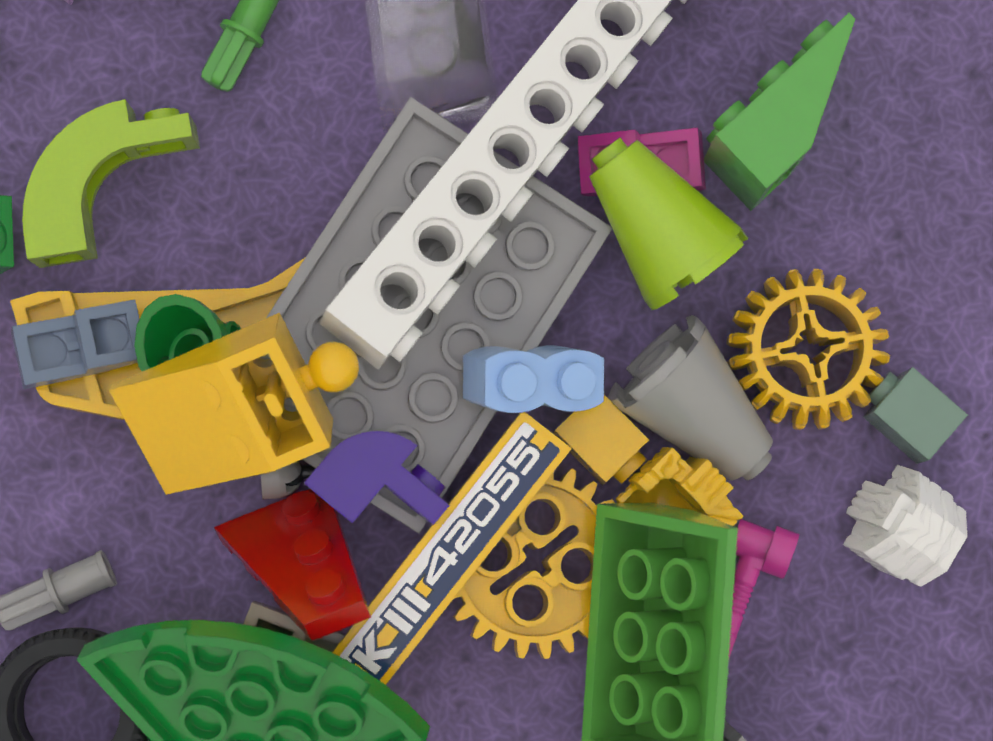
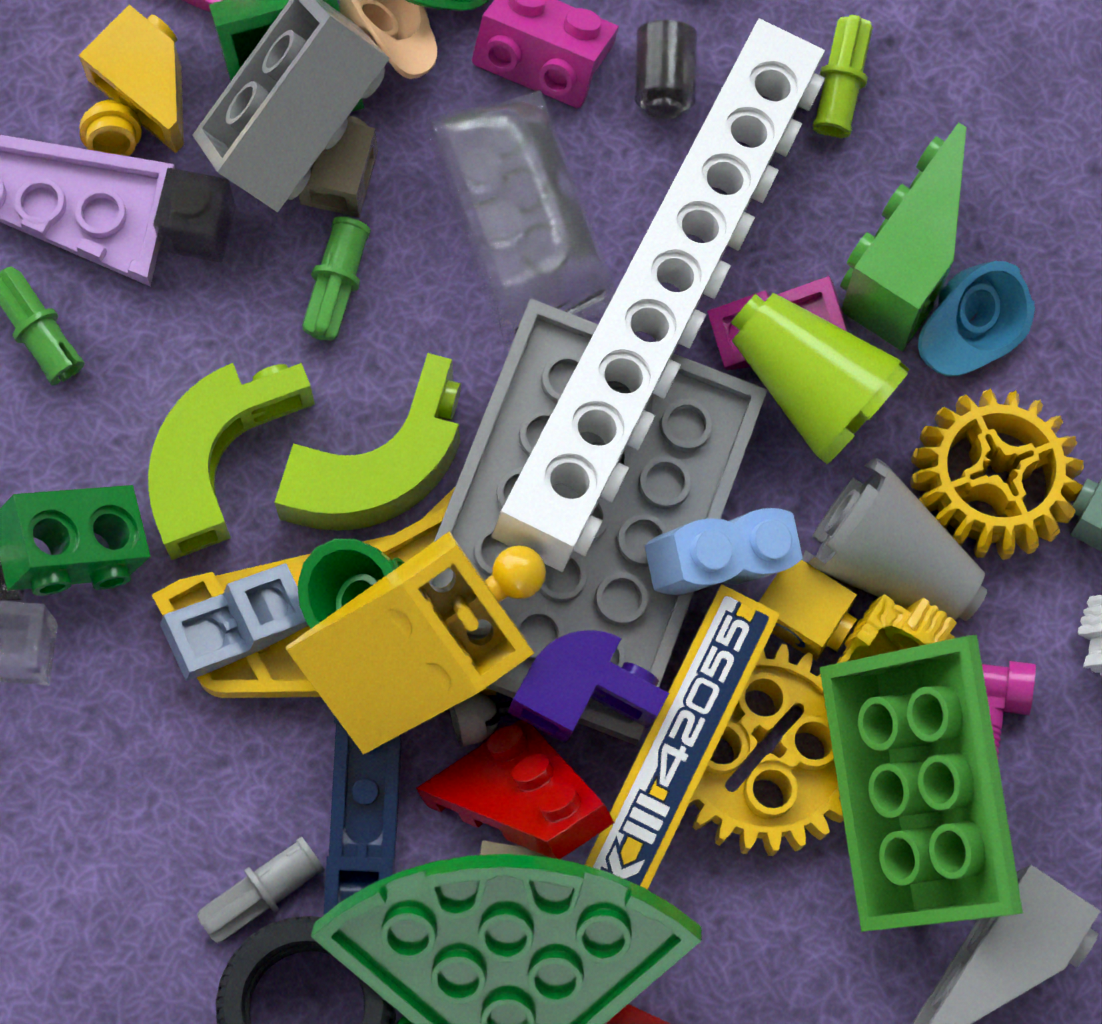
camera: 10 degrees left, 10 degrees down
none -> lime arch [274,353,461,531]
none -> dark blue slope [323,715,402,916]
none -> dark azure piece [918,261,1035,376]

